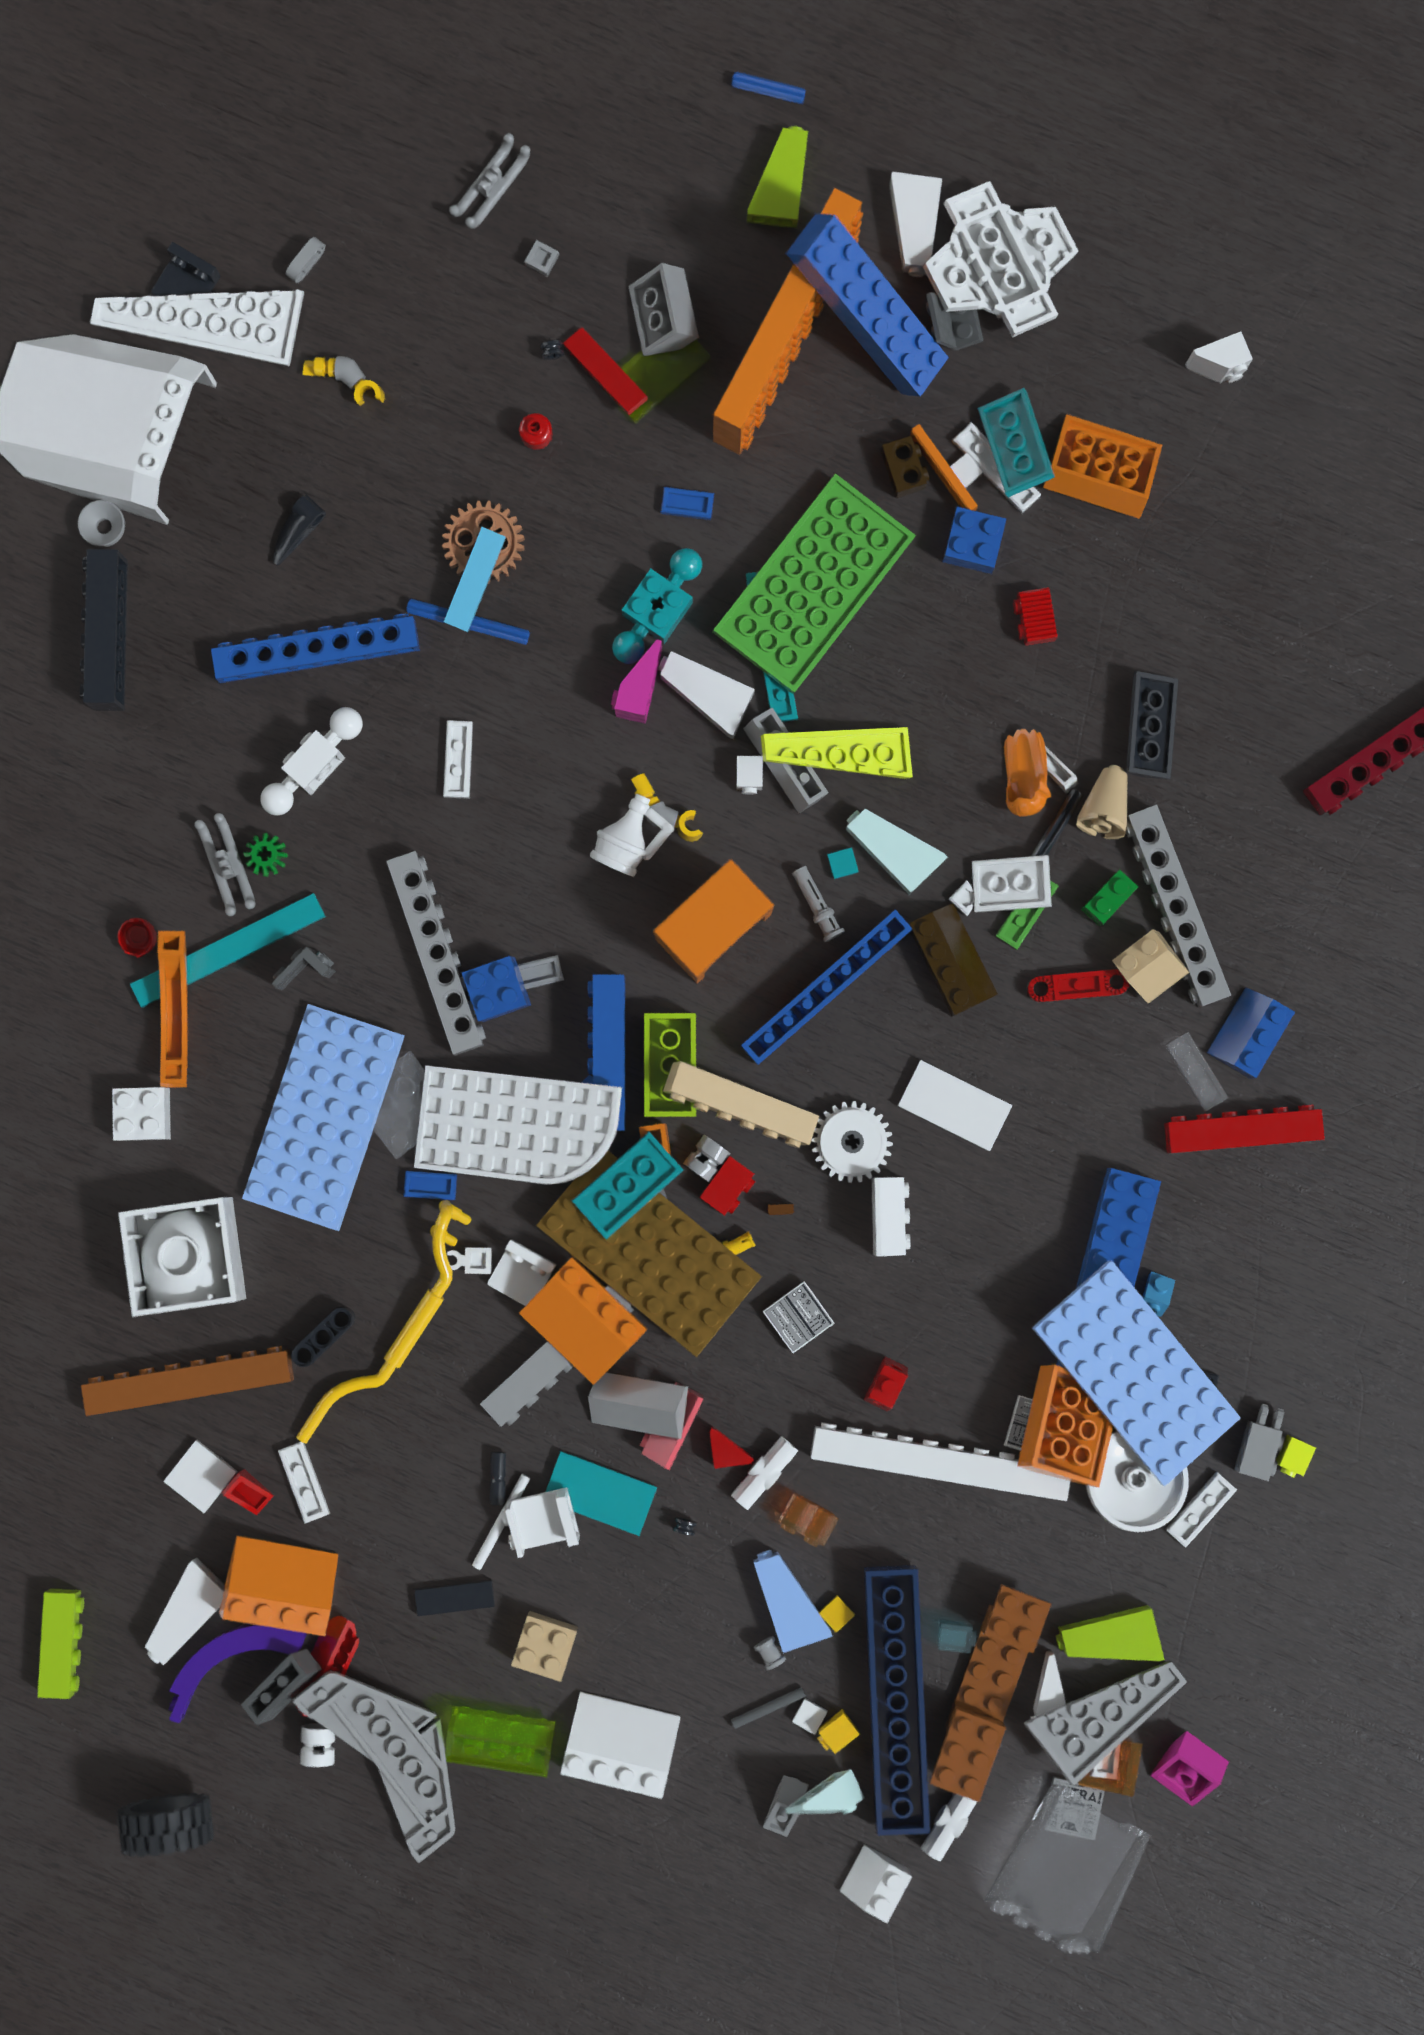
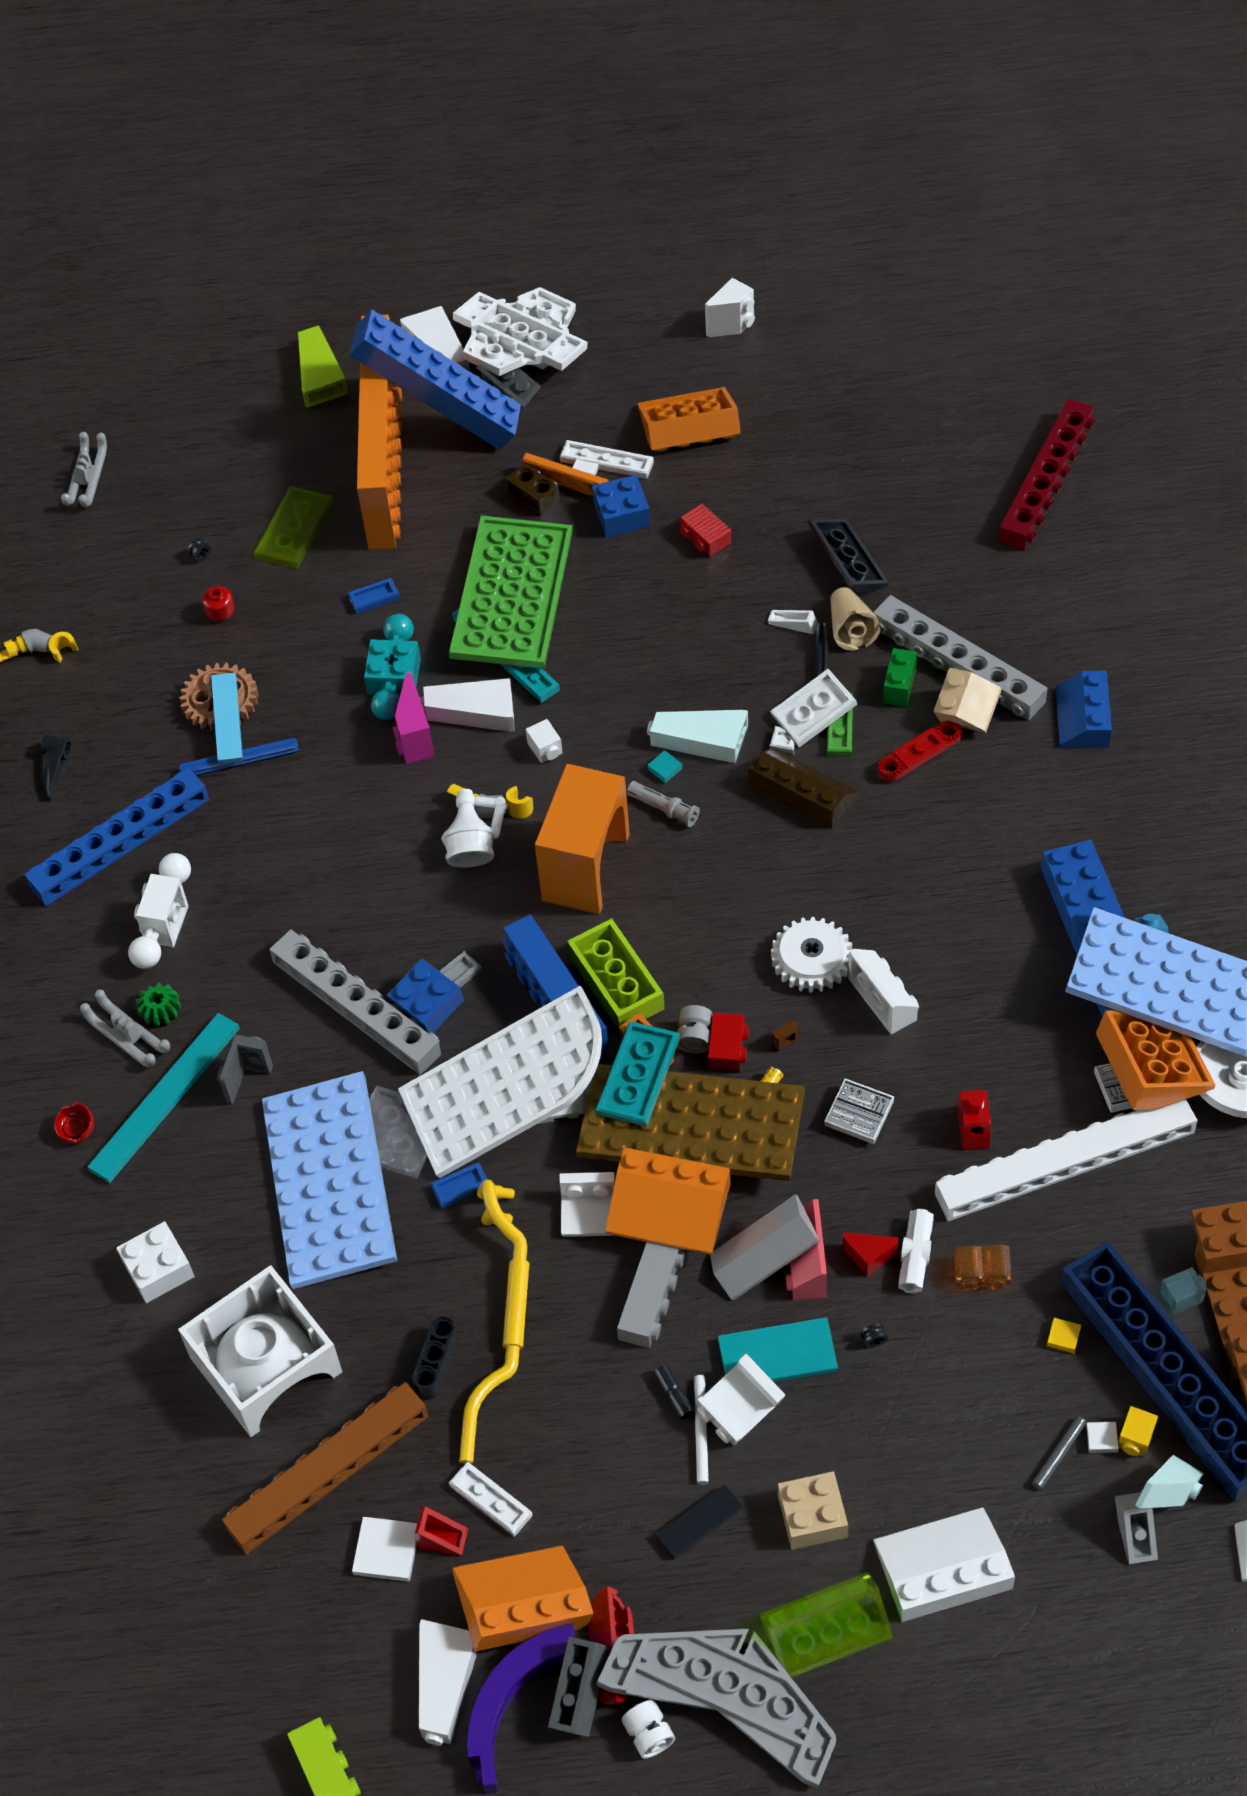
camera: 20 degrees left, 30 degrees down
orange arch [158,931,188,1087] -> none
white tile [443,720,473,798] -> none
white plate [447,1247,492,1274] -> none
light grey plate [525,240,559,276] -> none
red tile [563,327,648,415] -> none
light grey slope [629,263,699,356] -> none
tan brick [663,1061,819,1148] -> none
blue axle [732,72,806,104] -> none
blue brick [741,910,912,1066] -> none
light grey brick [743,708,828,813] -> none
light blue slope [753,1550,832,1653] -> none
light grey bush [754,1636,786,1671] -> none
neon yellow wing [761,727,913,779] -> none
white tile [898,1060,1012,1151] -> none
teal tile [978,388,1055,497] -> none
orange hair [1004,729,1051,817] -> none
red brick [1164,1105,1325,1153] -> none
clear plate [1165,1032,1228,1111] -> none

